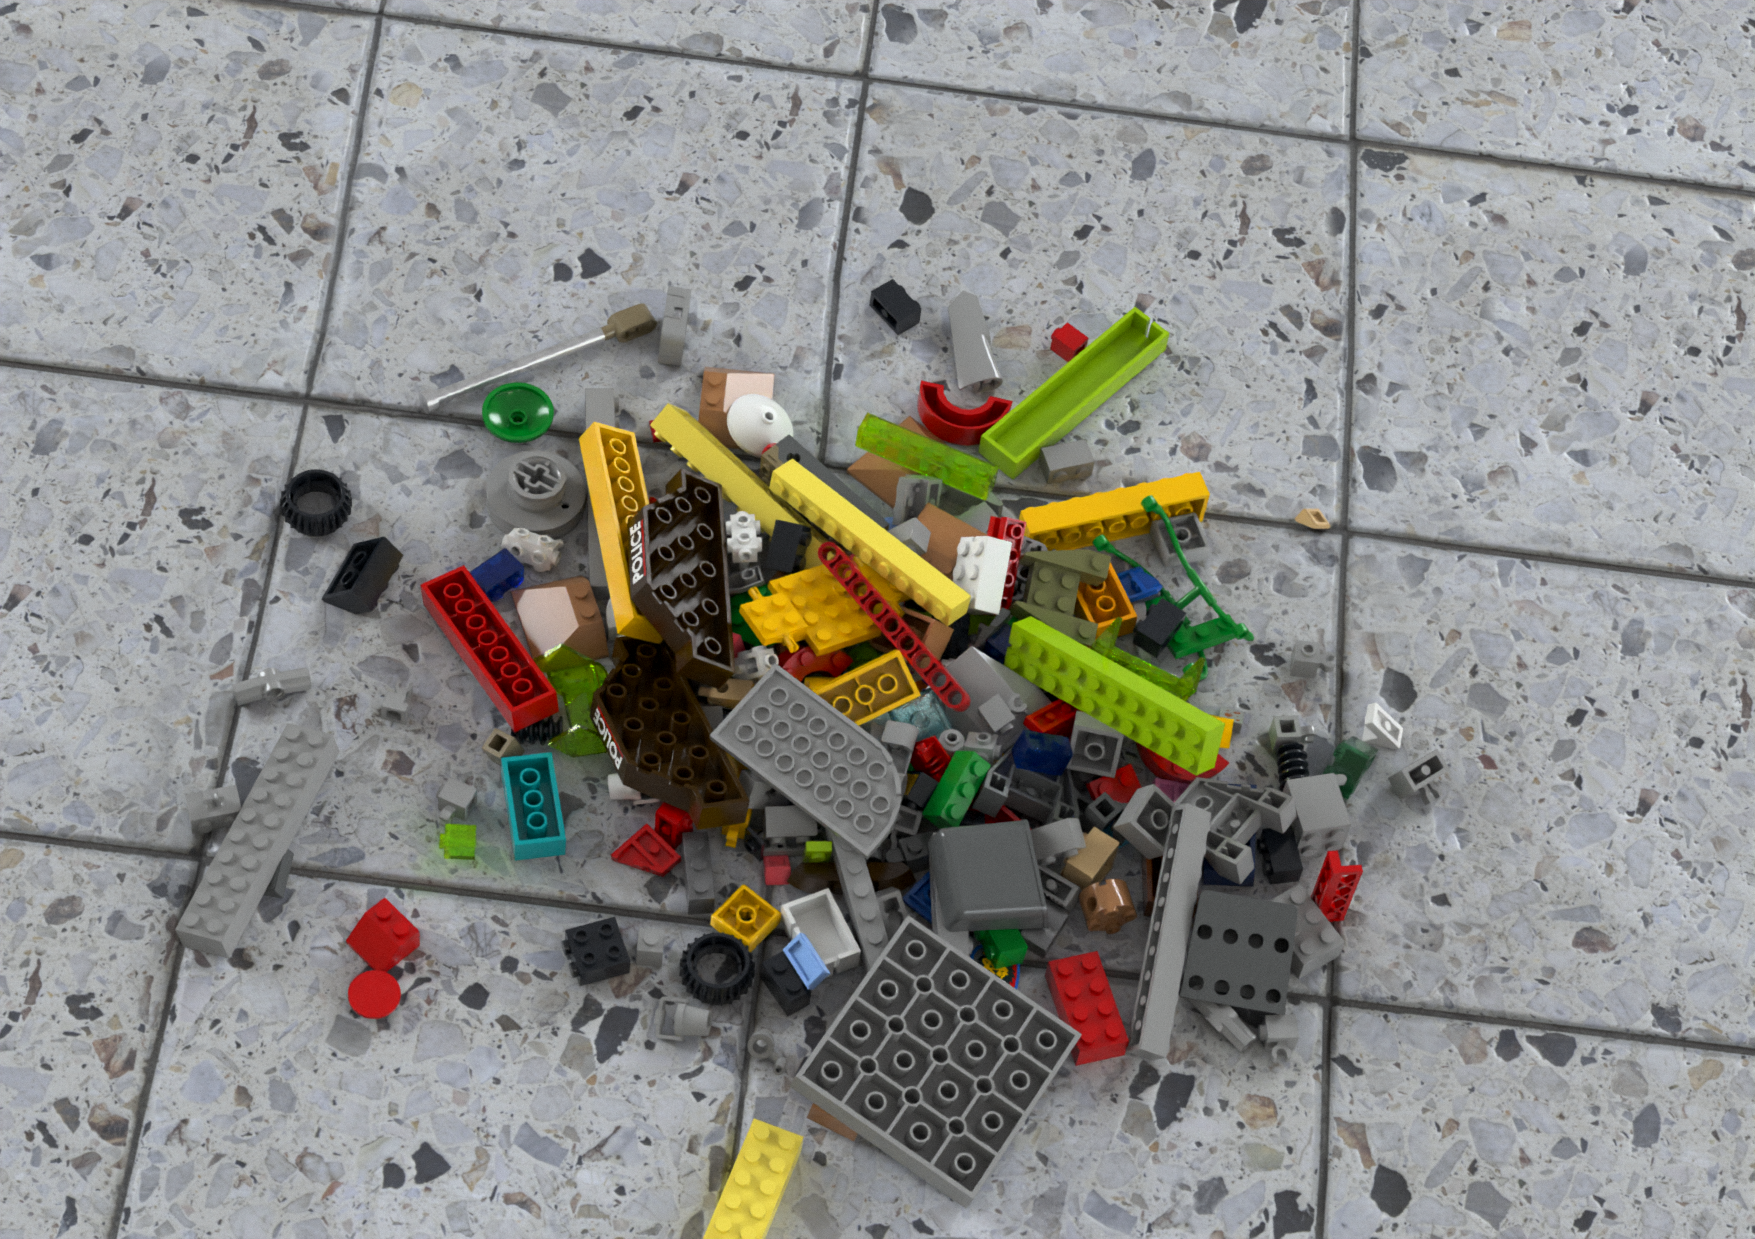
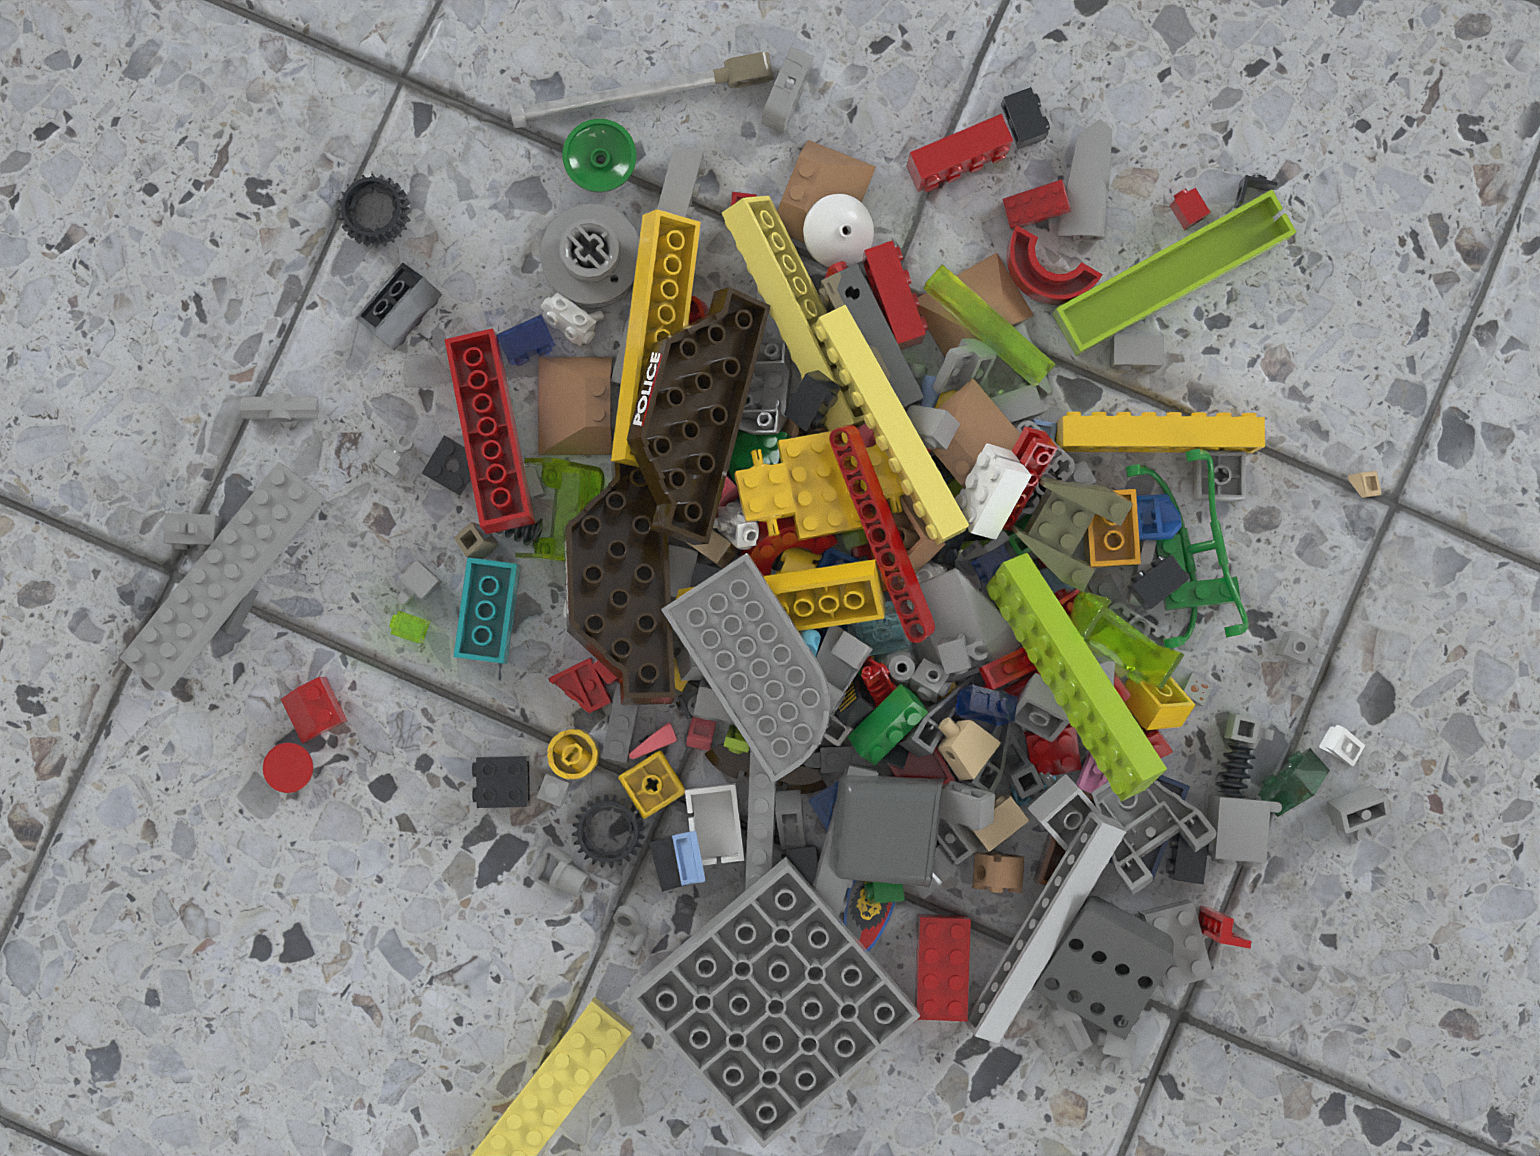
camera: 25 degrees right, 30 degrees up
white brick [725,511,762,571] -> none
none -> black piece [422,435,471,496]
none -> yellow brick [547,729,600,779]
none -> coral slope [629,722,678,759]
none -> red brick [862,240,928,350]
none -> red brick [906,114,1013,192]
none -> tan torso [938,717,1000,780]
none -> red piece [1002,179,1072,230]
none -> black bracket [1234,175,1278,208]

